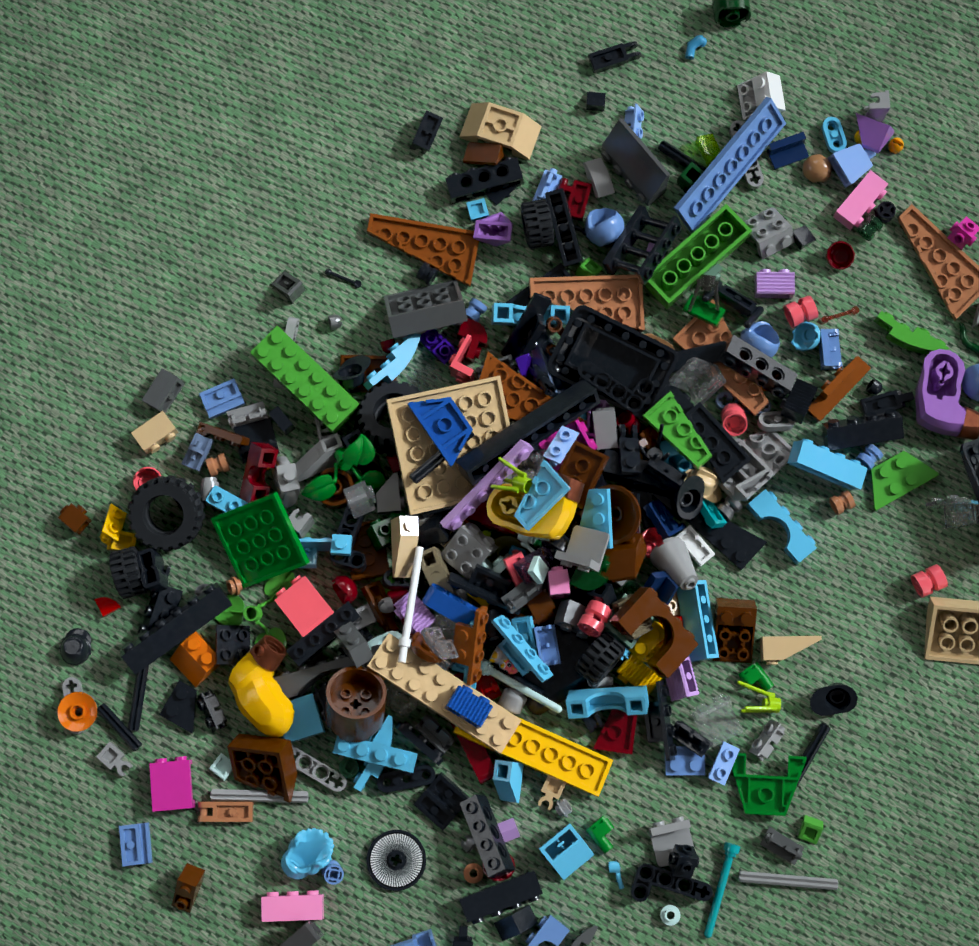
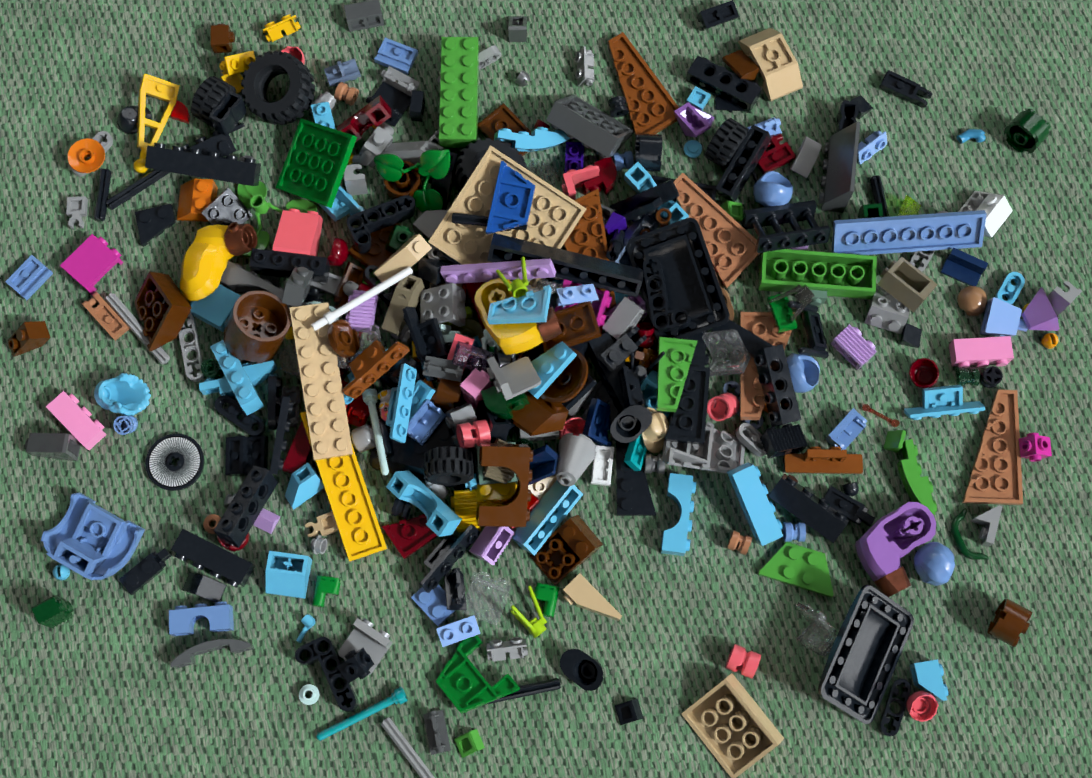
camera: 45 degrees right, 5 degrees down
tan brick [131,411,179,454] -> none
reddish brown hinge [196,422,250,447] -> none
black hinge [197,690,227,733] -> none
light aqua tile [209,753,233,781] -> none
nougat plate [226,576,242,596] -> none
black hinge [325,269,362,288] -> none
medium azure plate [330,534,353,556] -> none
black piece [333,355,371,392] -> none
clear brick [343,480,377,519] -> none
clear slope [421,627,459,660] -> none
blue beam [422,583,478,624] -> none
blue brick [445,685,493,729] -> none
light aqua tile [527,556,549,584] -> none
coral wheel [783,295,818,328] -> none
medium azure hair [791,321,821,351] -> none
none -> yellow plate [133,74,180,173]
none -> yellow hinge [263,14,301,42]
none -> black plate [270,395,294,475]
none -> light grey hinge [575,46,595,86]
none -> black slope [615,699,644,725]
none -> black brick [634,134,662,172]
none -> medium azure plate [684,140,702,158]
none -> black brick [835,100,859,133]
none -> dark tan window [878,257,938,313]
none -> bright green slope [884,430,906,453]
none -> medium azure bracket [904,385,985,420]

